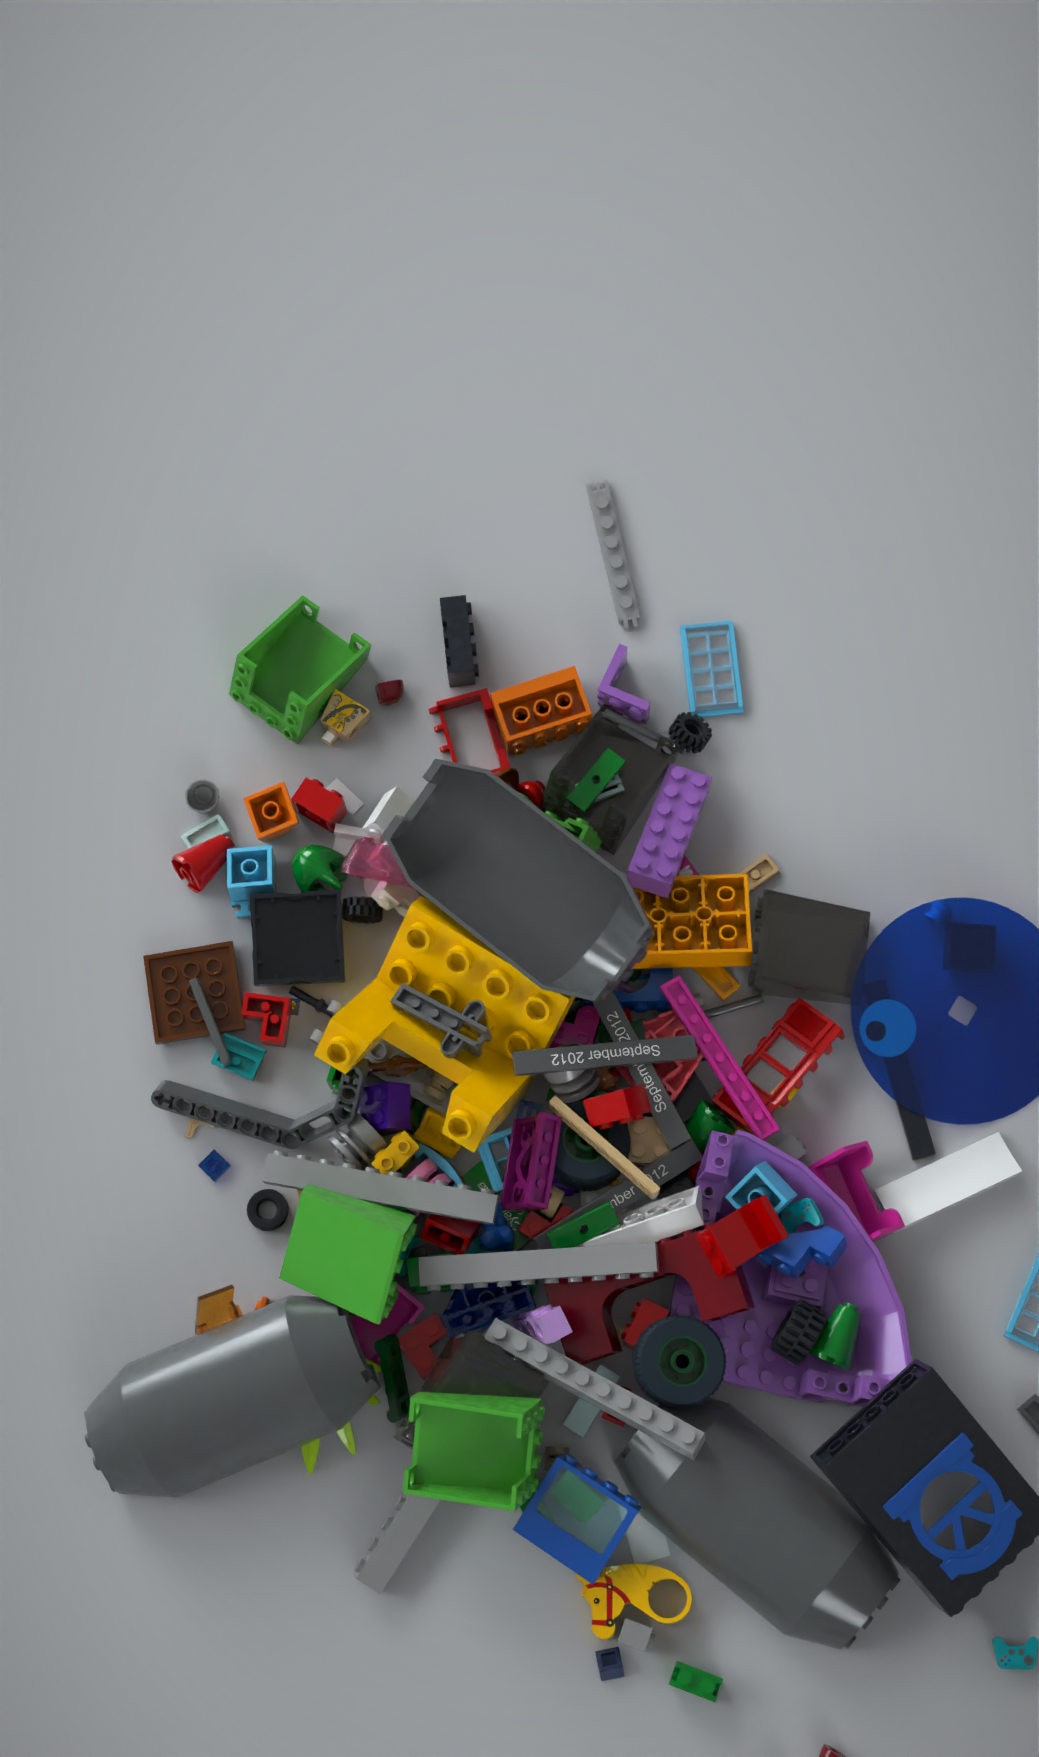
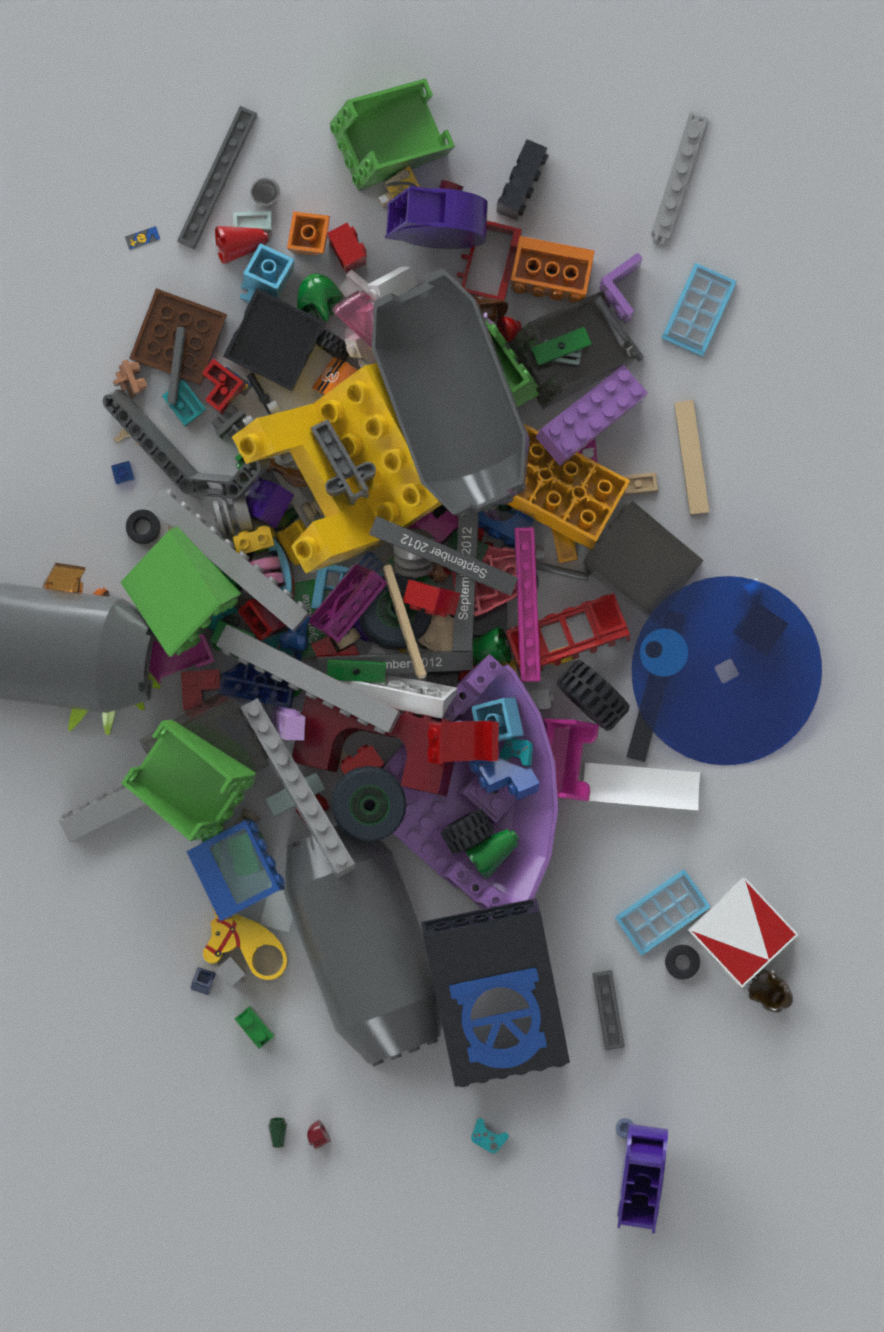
camera: 25 degrees right, 10 degrees up
white sticker [326,778,364,815] -> none
dark green plate [374,1333,410,1423] -> none
black tyre [668,712,712,754] -> none
none -> nougat hips [113,359,147,398]
none -> sticker [125,226,160,250]
none -> dark grey tile [177,106,257,249]
none -> dark grey hips [211,404,246,439]
none -> orange slope [312,357,358,396]
none -> dark purple brick [385,186,488,249]
none -> black tyre [557,660,630,731]
none -> tan tile [674,400,709,515]

